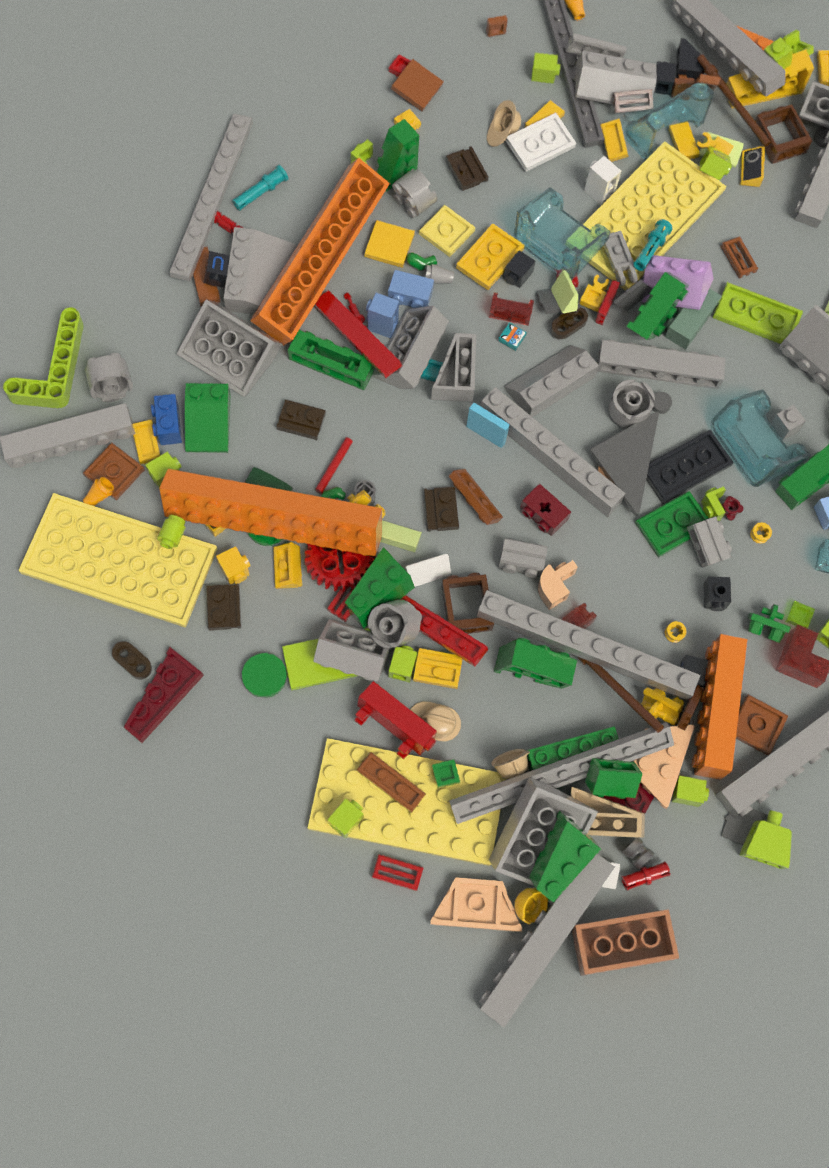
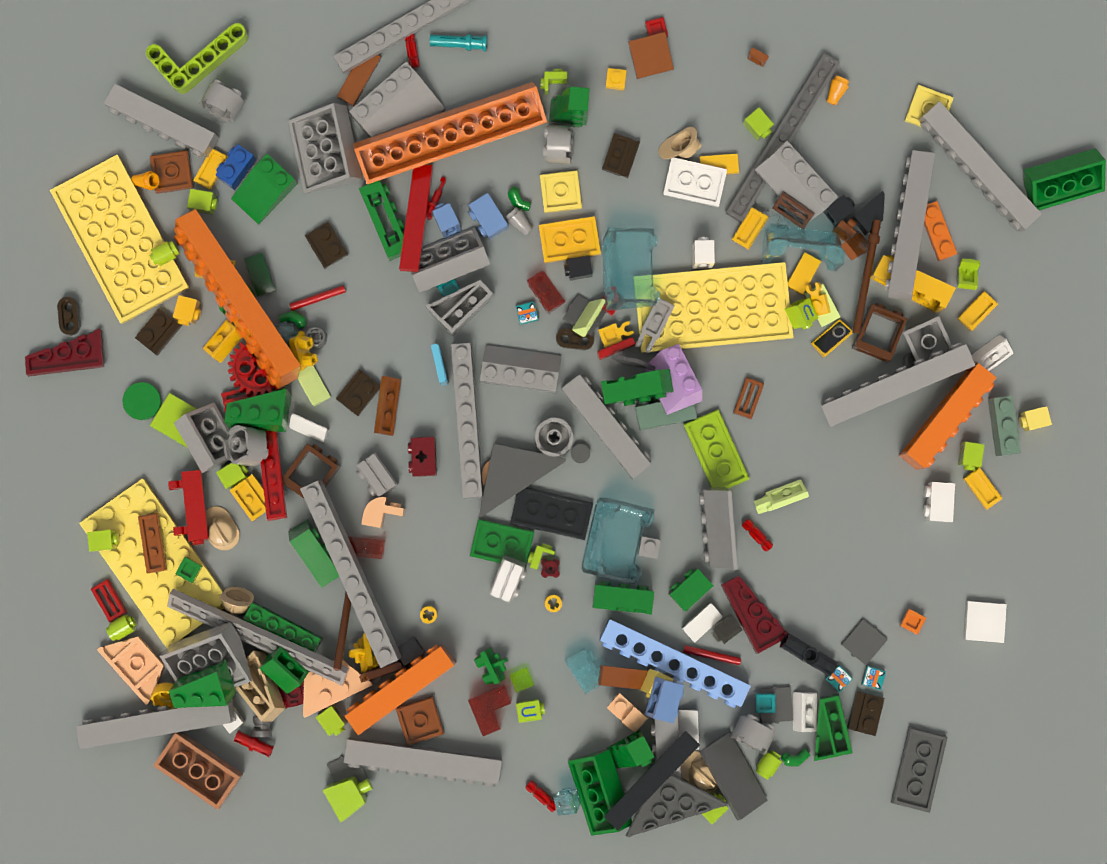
camera: 45 degrees right, 15 degrees up
black brick [203,251,230,287] -> none
yellow tile [365,220,415,268] -> none
light grey tile [566,33,626,58] -> none
teal pin [633,219,673,271] -> none
black brick [703,576,731,611] -> none
lime brick [764,37,793,69] -> none
none -> lime brick [106,614,137,641]

